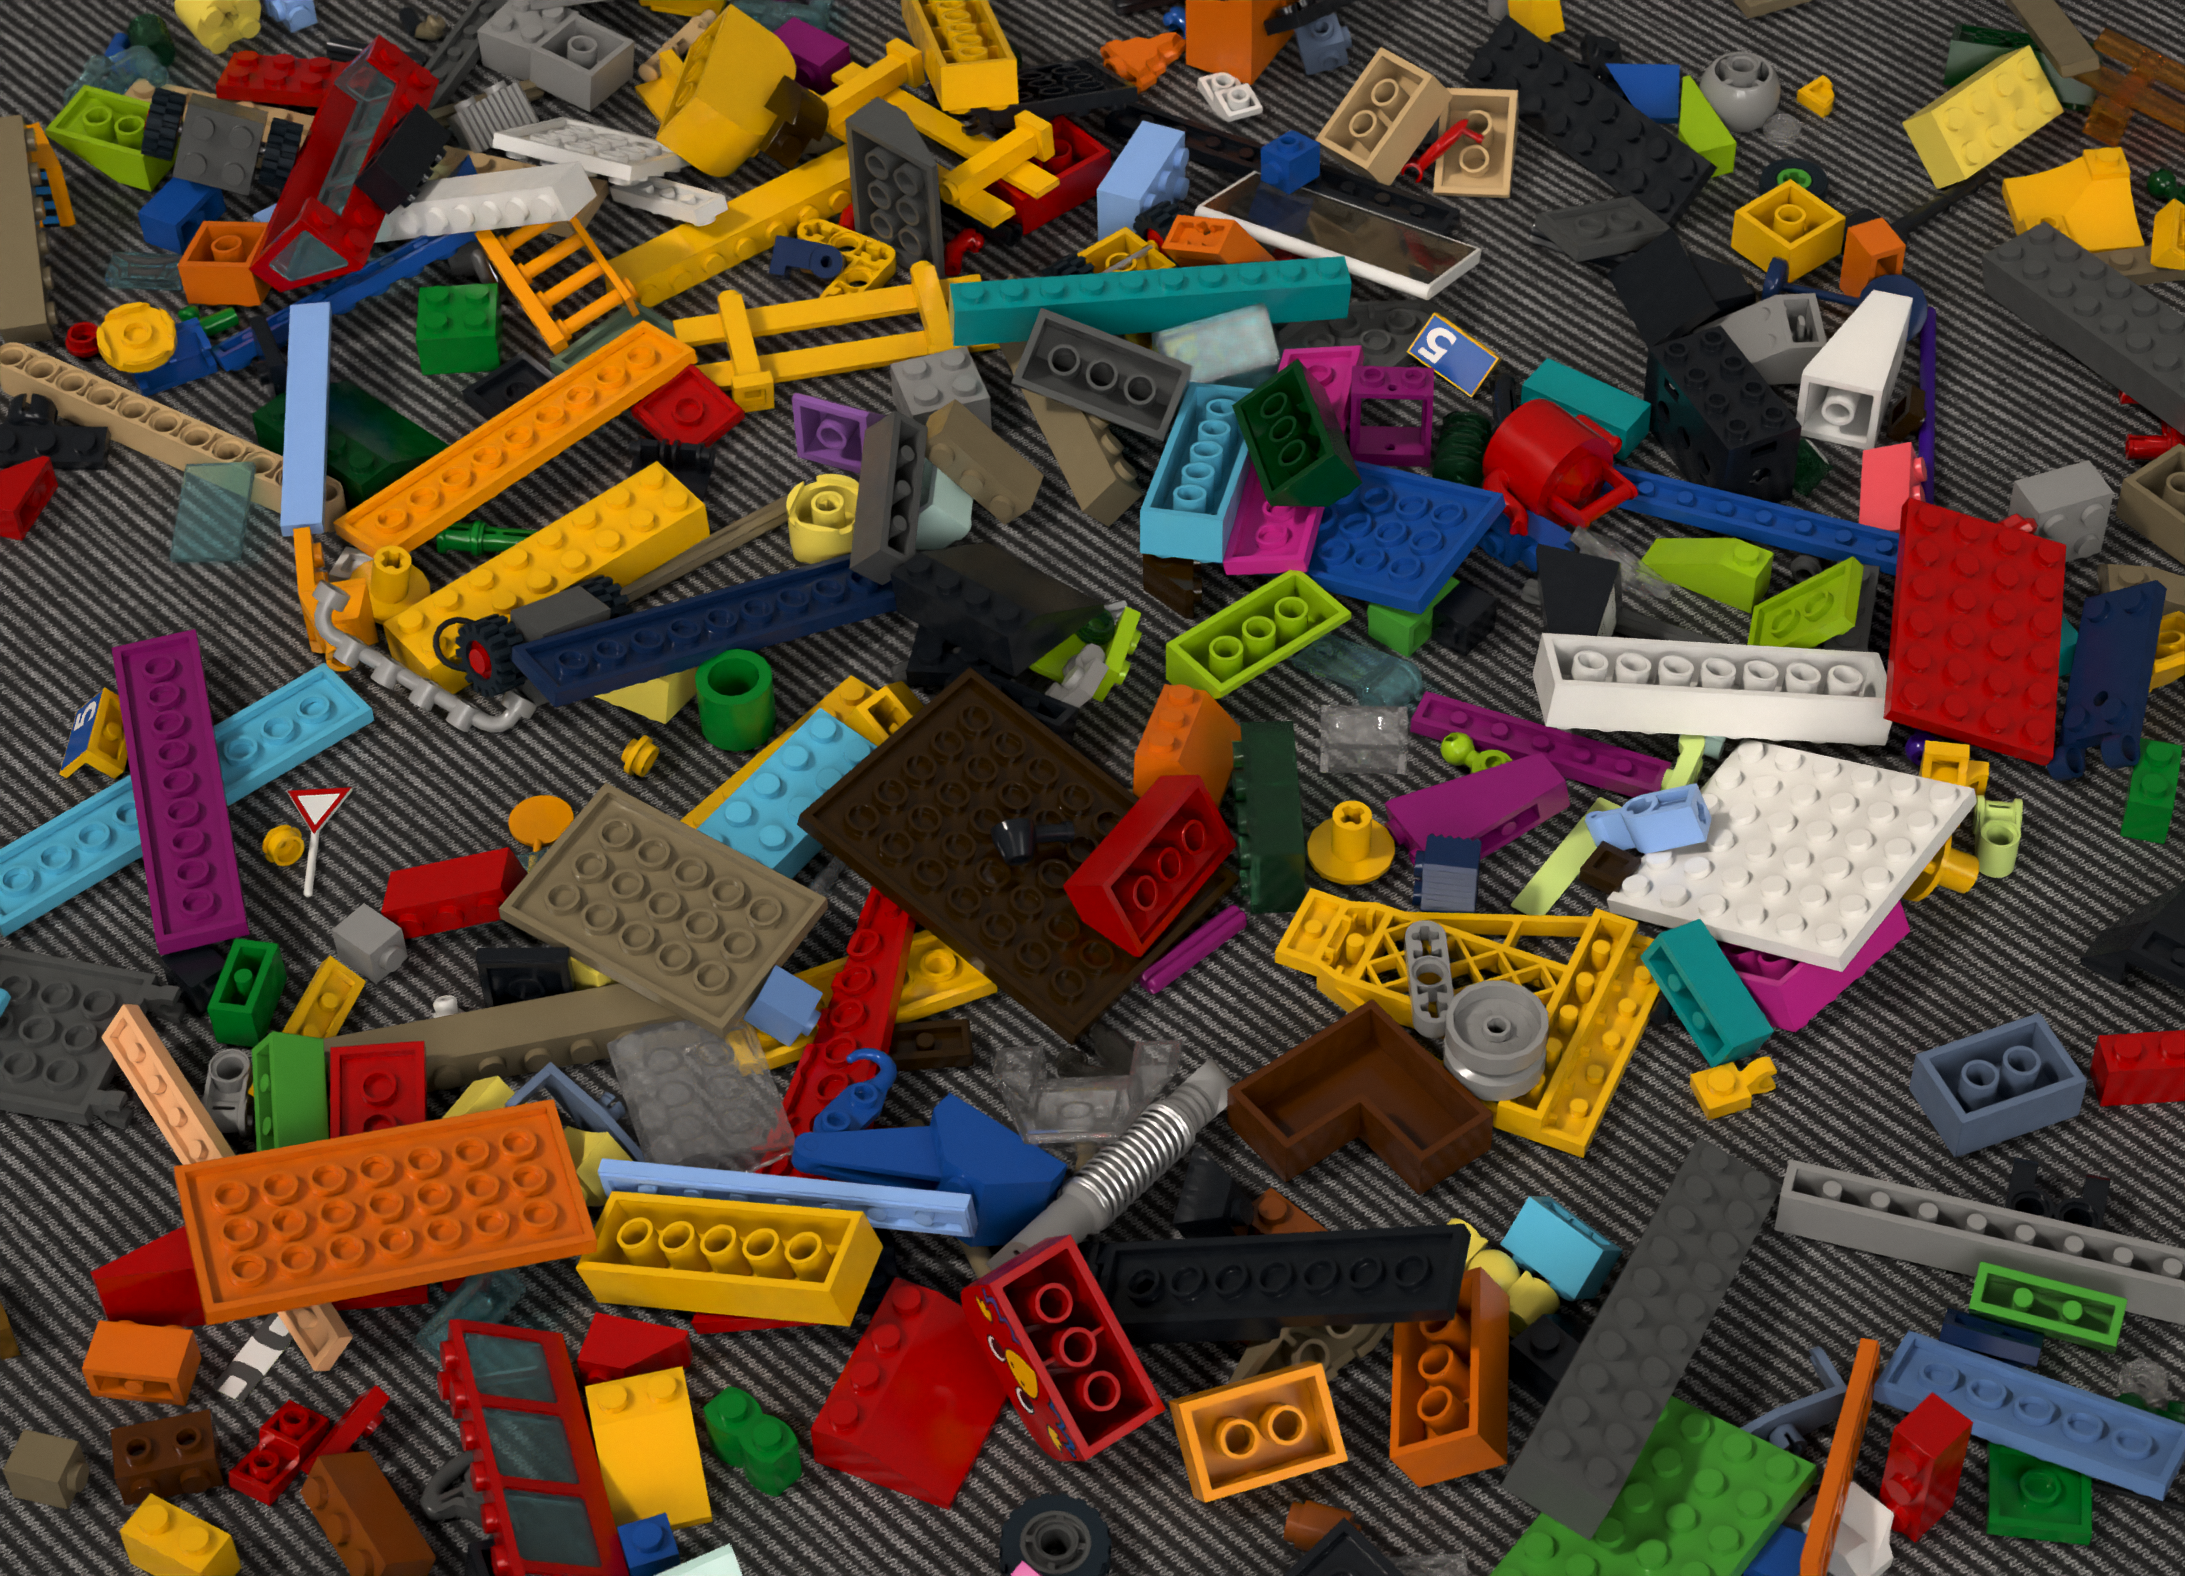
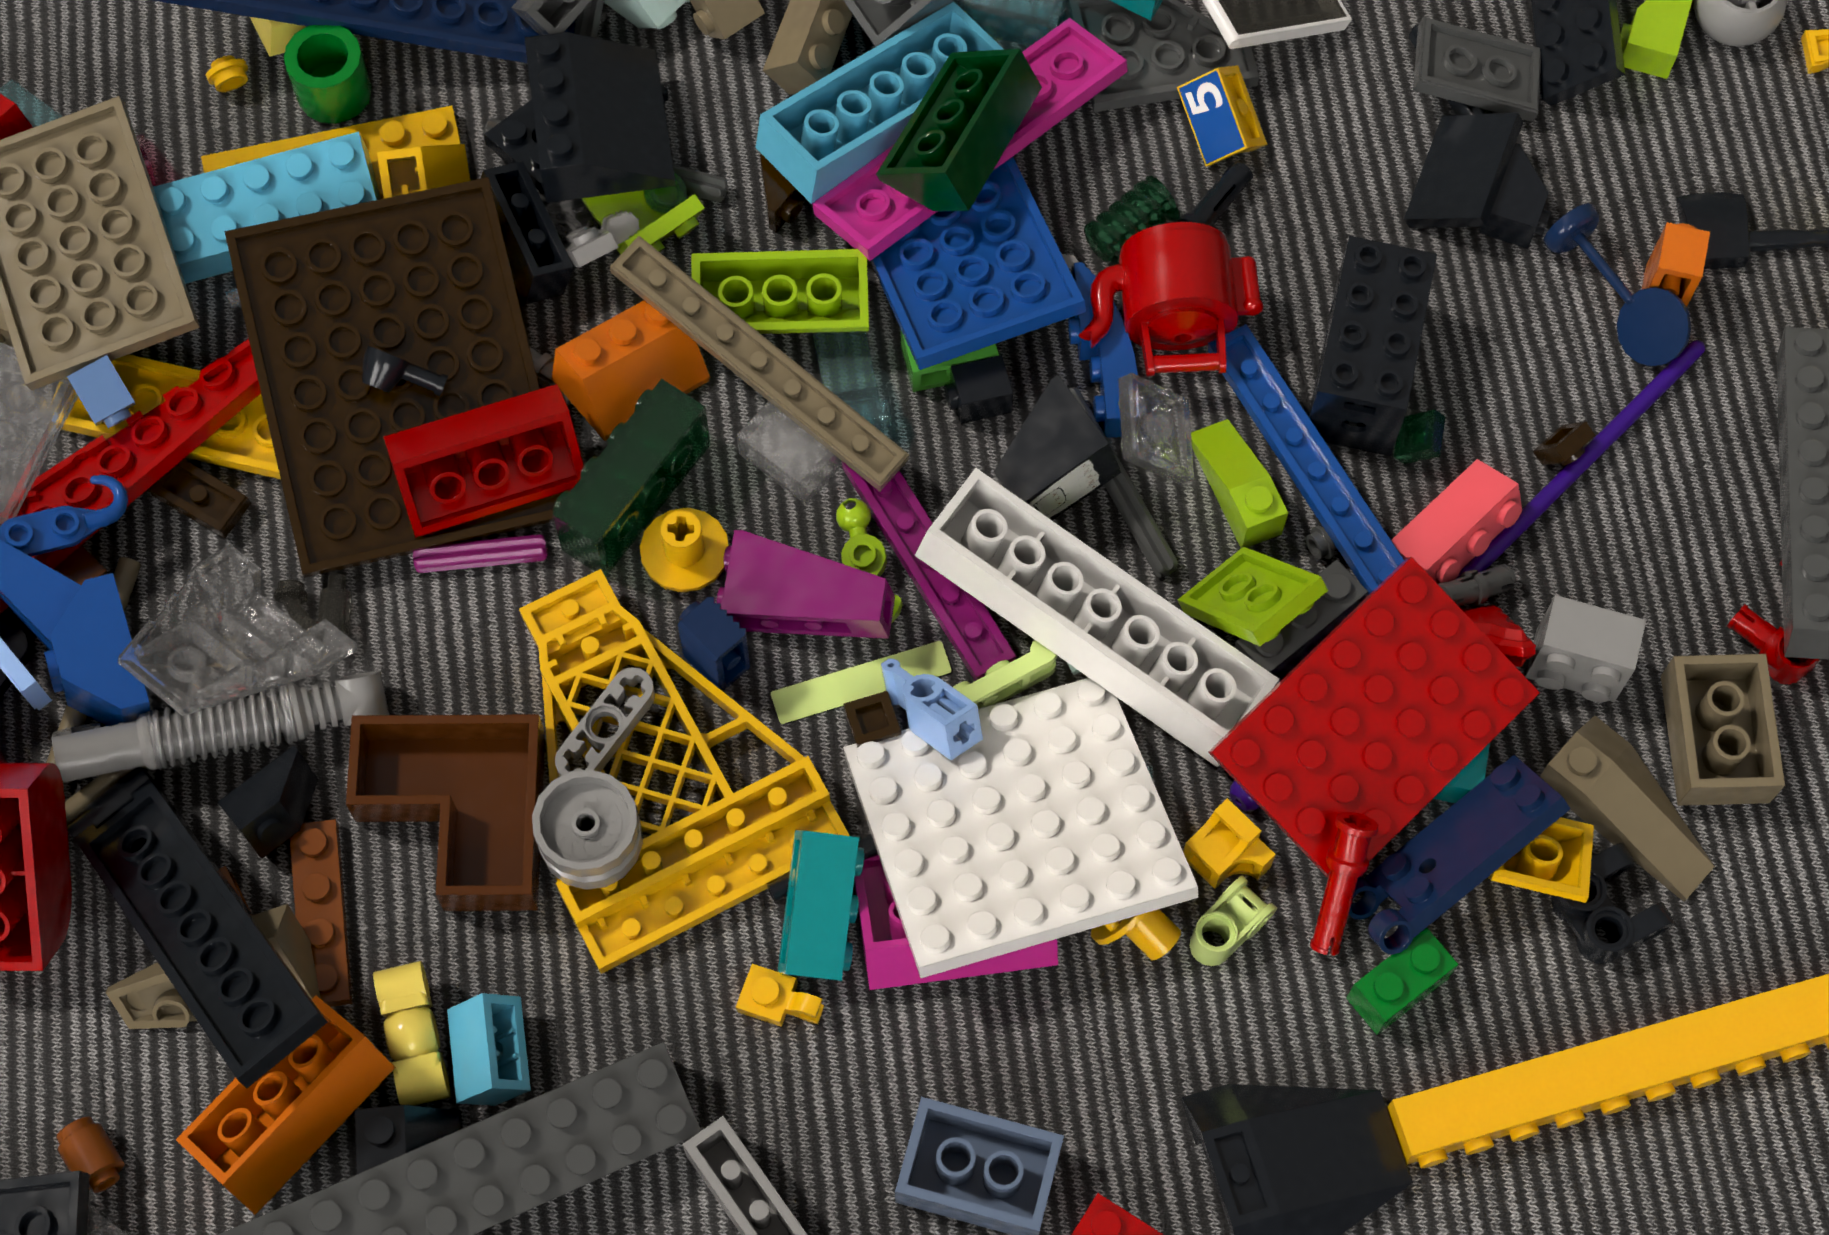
camera: 35 degrees right, 20 degrees up
light orange piece [508,795,574,871] -> none
light orange brick [1168,1361,1348,1503] -> none
magenta window [1349,366,1434,467] -> none
teal brick [1521,358,1651,461] -> none
light grey slope [1693,293,1827,385] -> none
yellow brick [1731,179,1846,283] -> none
black bush [1758,158,1828,202] -> none
clear plate [1763,113,1801,148] -> none
white slope [1796,290,1913,450] -> none
none -> dark tan tile [610,236,909,491]
none -> red pin [1310,812,1379,956]

